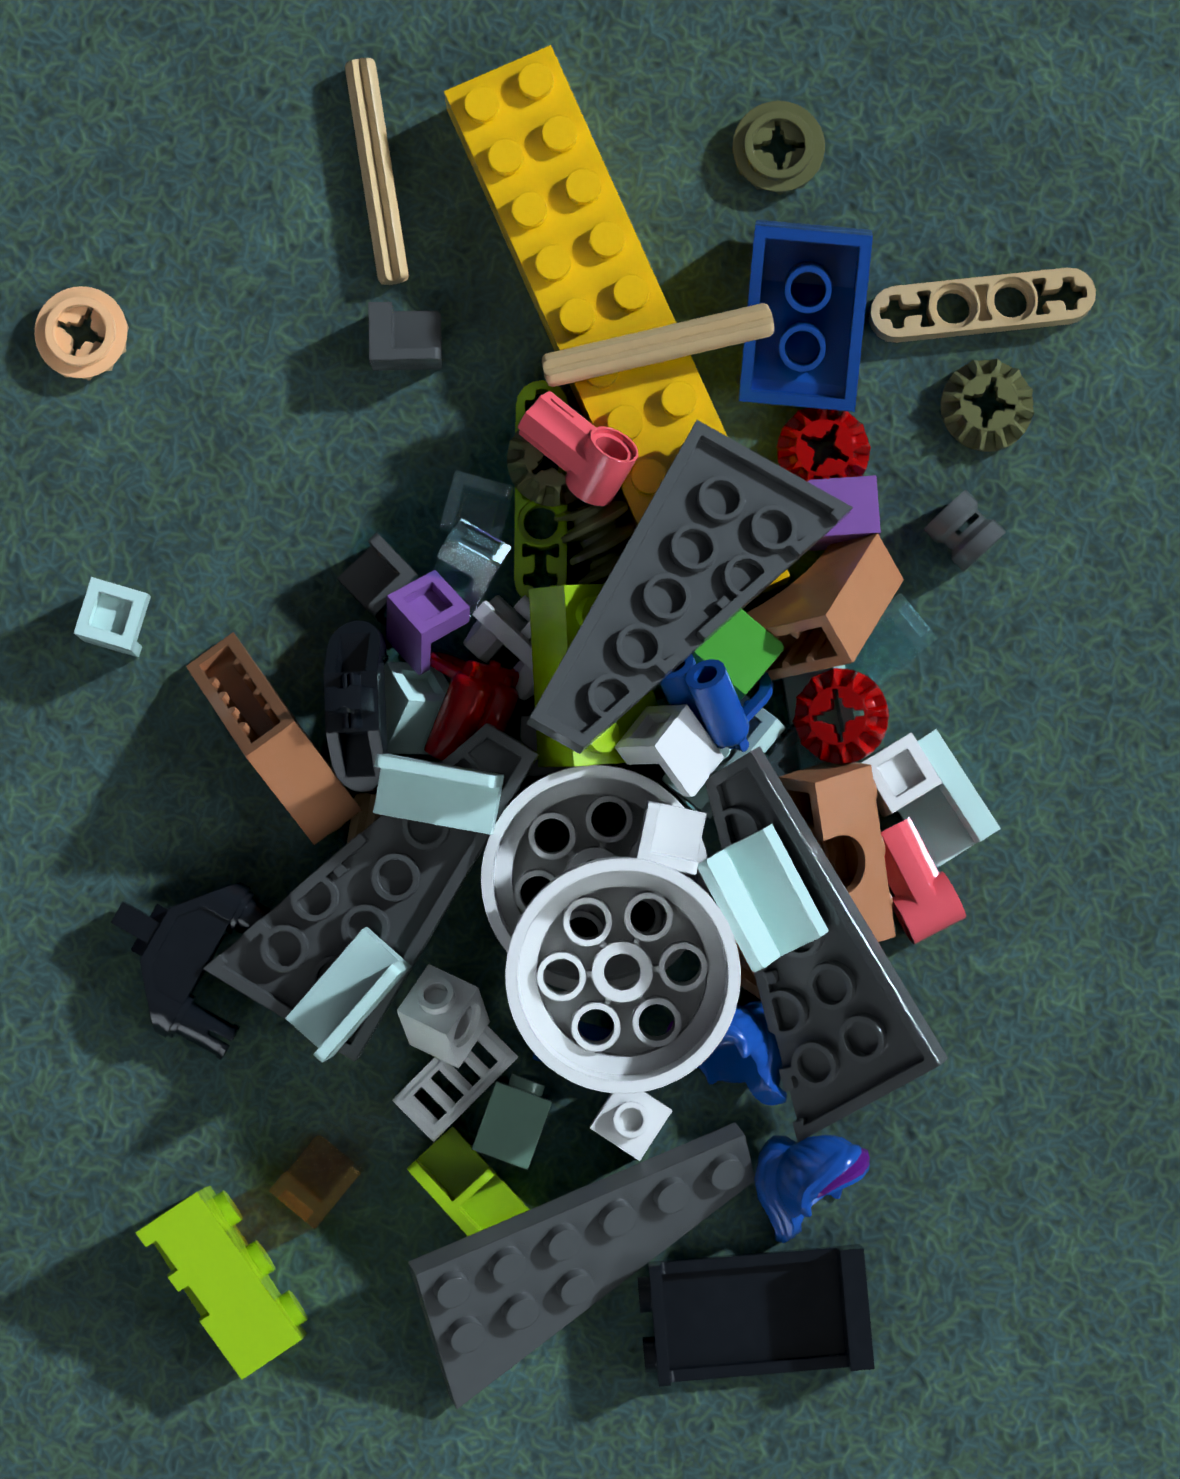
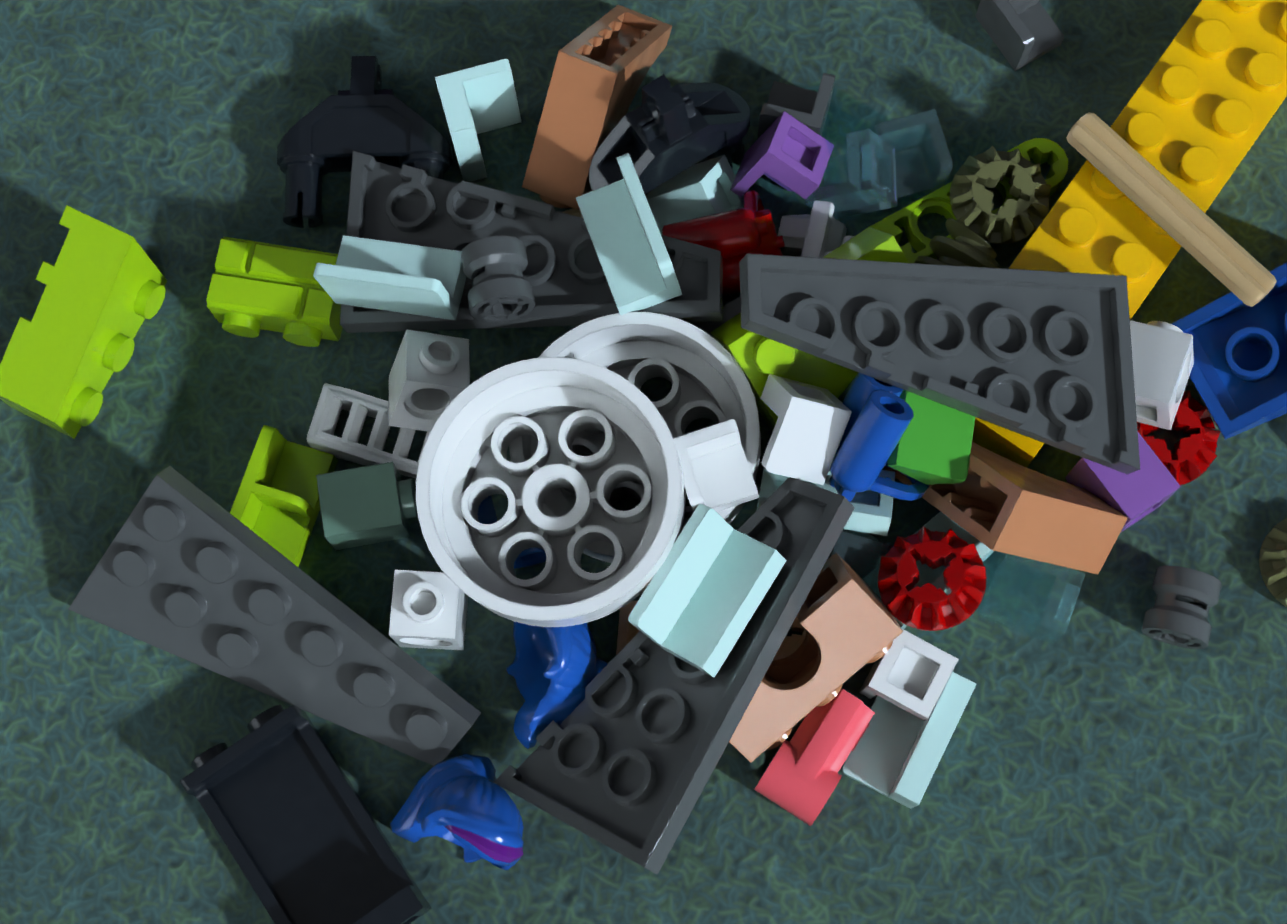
camera: 65 degrees right, 10 degrees down
clear orange panel [269,1135,364,1229] -> none
coral piece [517,391,638,506] -> none
none -> lime brick [206,237,343,347]
none -> light aqua panel [435,59,521,182]
none -> dark grey wheel [461,235,535,323]
none -> white brick [1130,320,1194,430]

